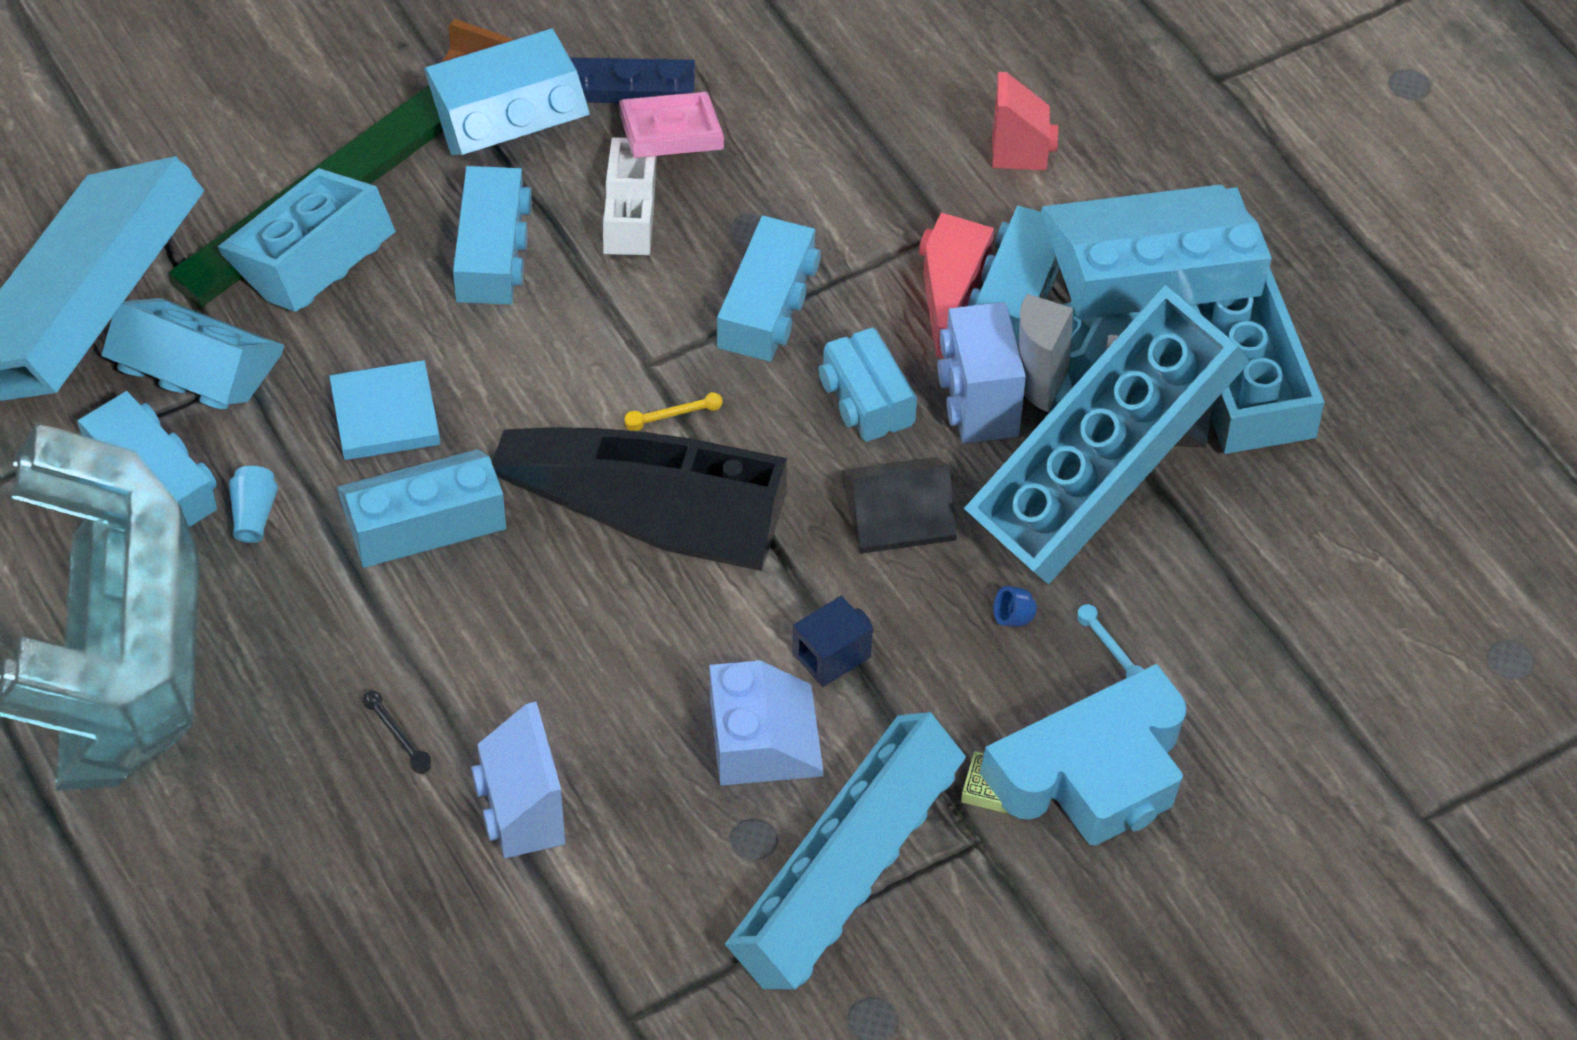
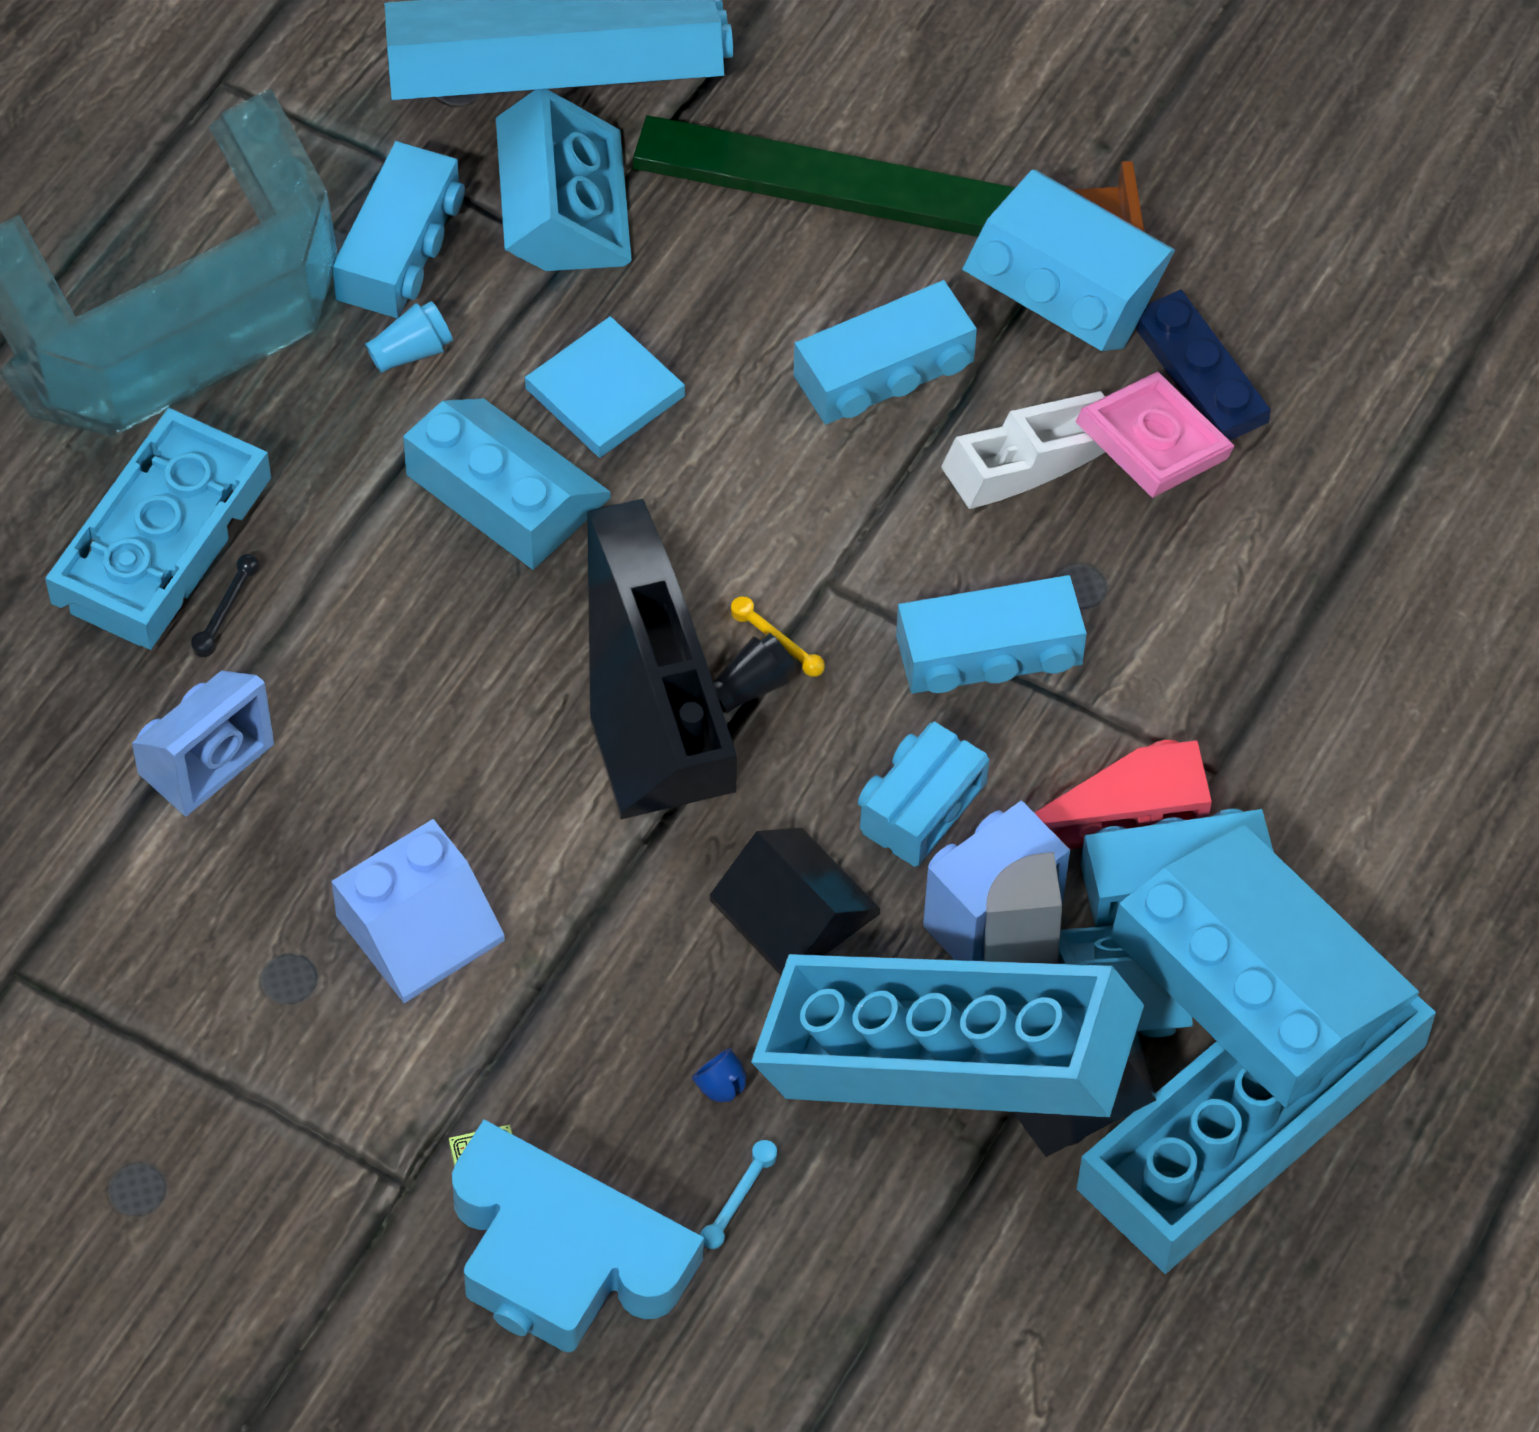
camera: 60 degrees right, 5 degrees up
medium azure slope [218,168,396,312] -> none
medium azure brick [725,712,966,990] -> none
dark blue brick [792,595,874,687] -> none
coral slope [992,72,1058,170] -> none
none -> medium azure piece [45,408,271,650]
none -> black cone [713,633,796,714]

